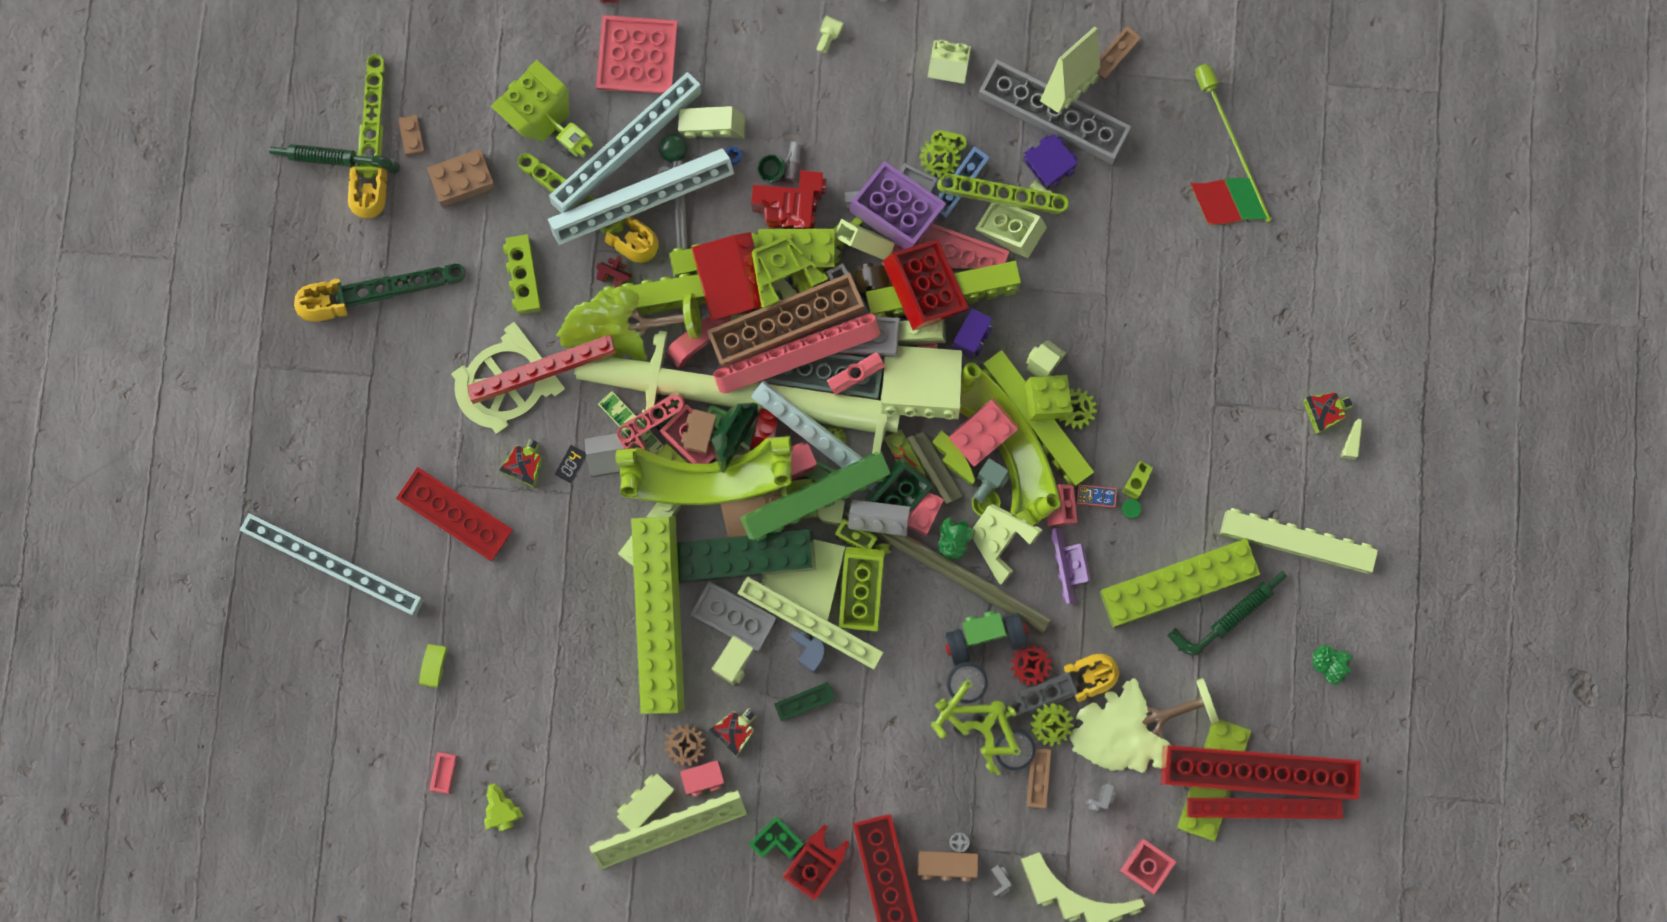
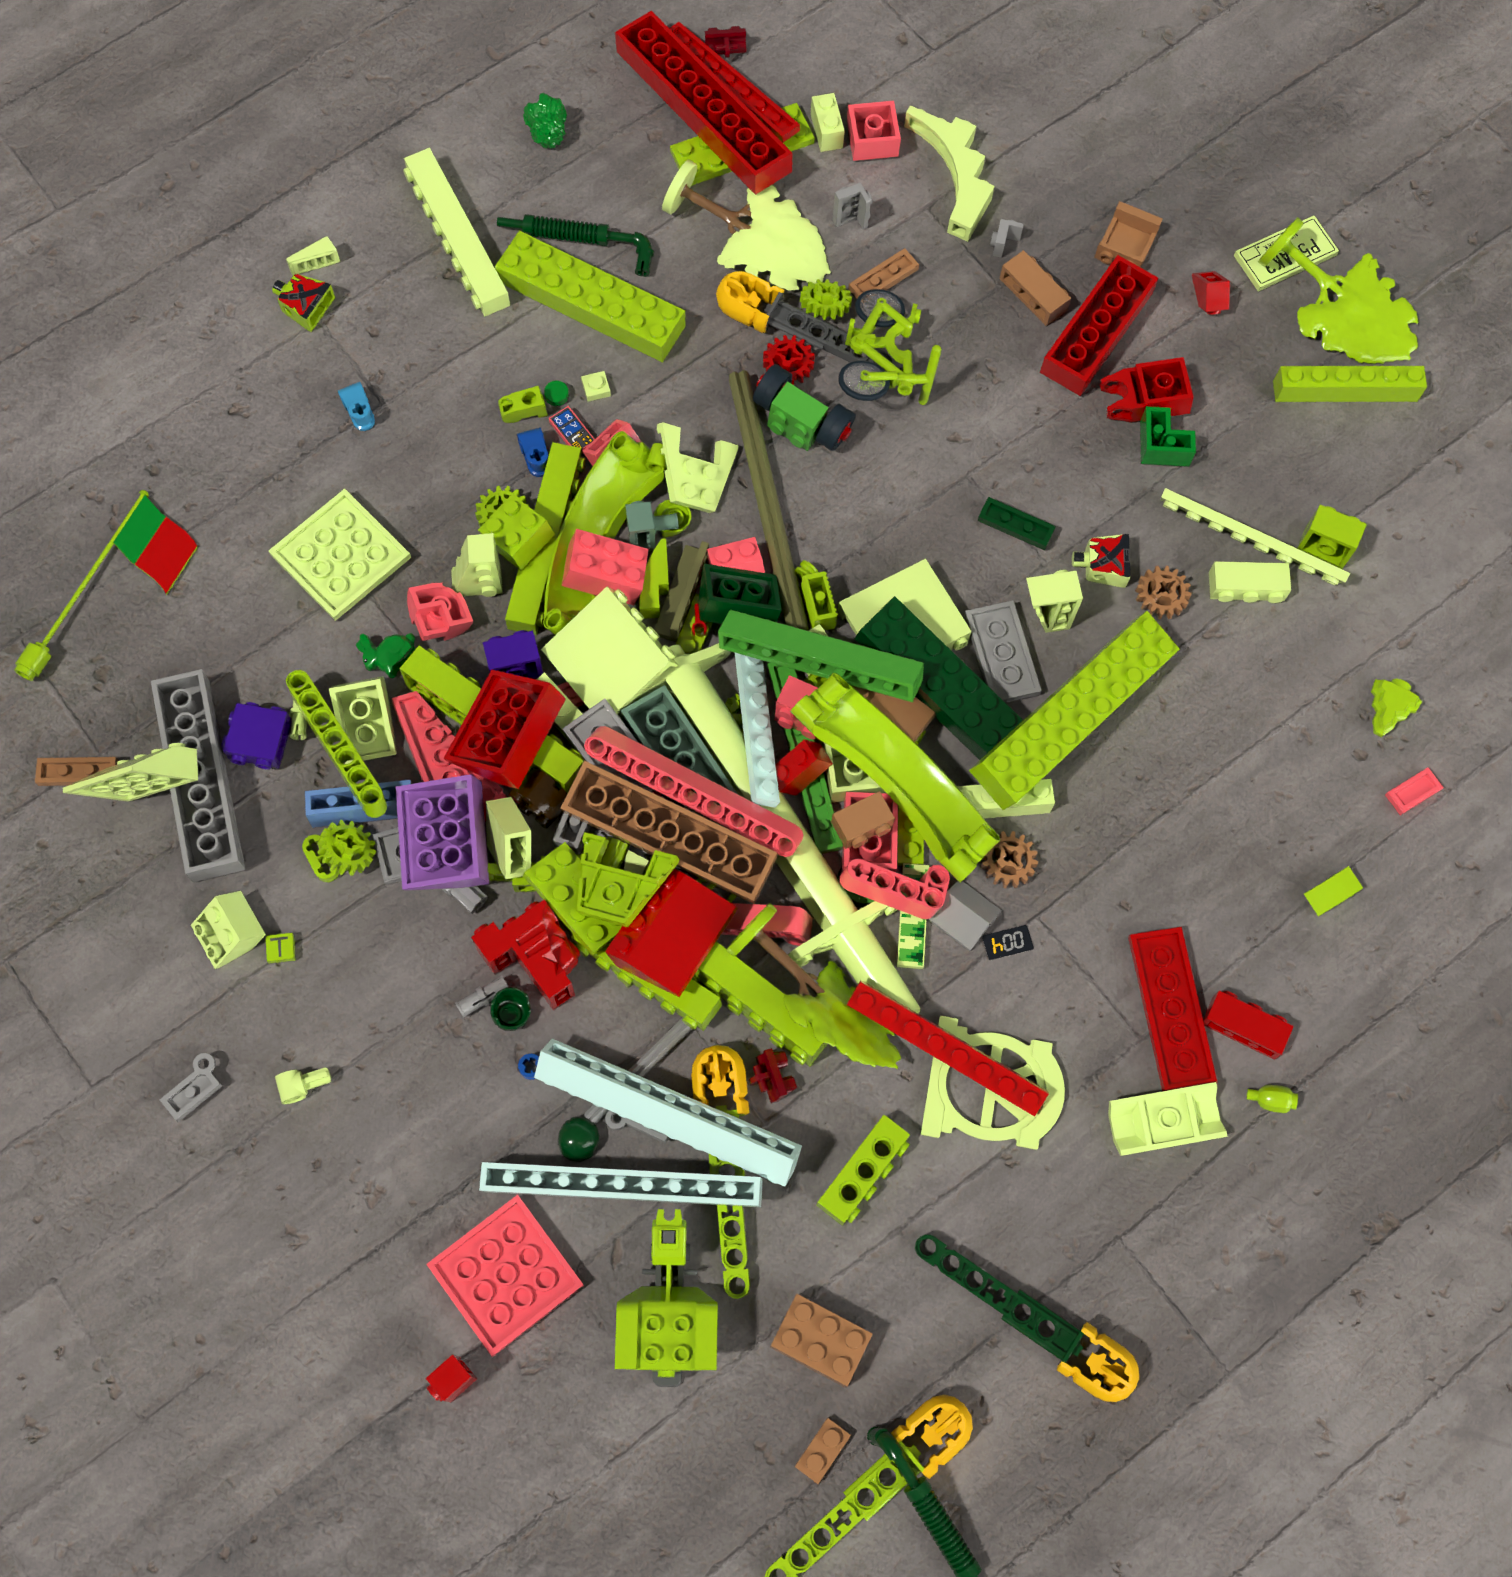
camera: 135 degrees left, 10 degrees down
light aqua brick [240,513,424,617] -> none
torso [499,439,543,488] -> none
yellowish green wedge [678,106,745,139] -> none
coral brick [680,760,725,797] -> none
dark green wedge [710,402,758,473] -> none
yellowish green plate [738,576,883,669] -> none
sand blue brick [791,630,824,672] -> none
coral piece [827,352,885,395] -> none
lime brick [839,547,885,631] -> none
light grey brick [848,500,910,536] -> none
green hair [938,517,975,560] -> none
light grey wheel [949,833,970,852] -> none
medium lavender bracket [1051,528,1091,605] -> none
none -> lime tile [266,933,296,964]
none -> yellowish green plate [269,489,411,621]
none -> dark azure piece [338,382,375,431]
none -> green animal [356,633,415,679]
none -> coral brick [407,583,473,641]
none -> blue piece [517,427,548,477]
none -> yellowish green plate [581,371,611,402]
none -> dark red hips [705,26,746,58]
none -> yellowish green brick [811,93,845,152]
none -> medium nougat gear [981,831,1038,888]
none -> yellowish green piece [1108,1082,1228,1156]
none -> red brick [1203,990,1294,1060]
none -> lime plant [1246,1085,1298,1113]
none -> lime brick [1297,505,1367,569]

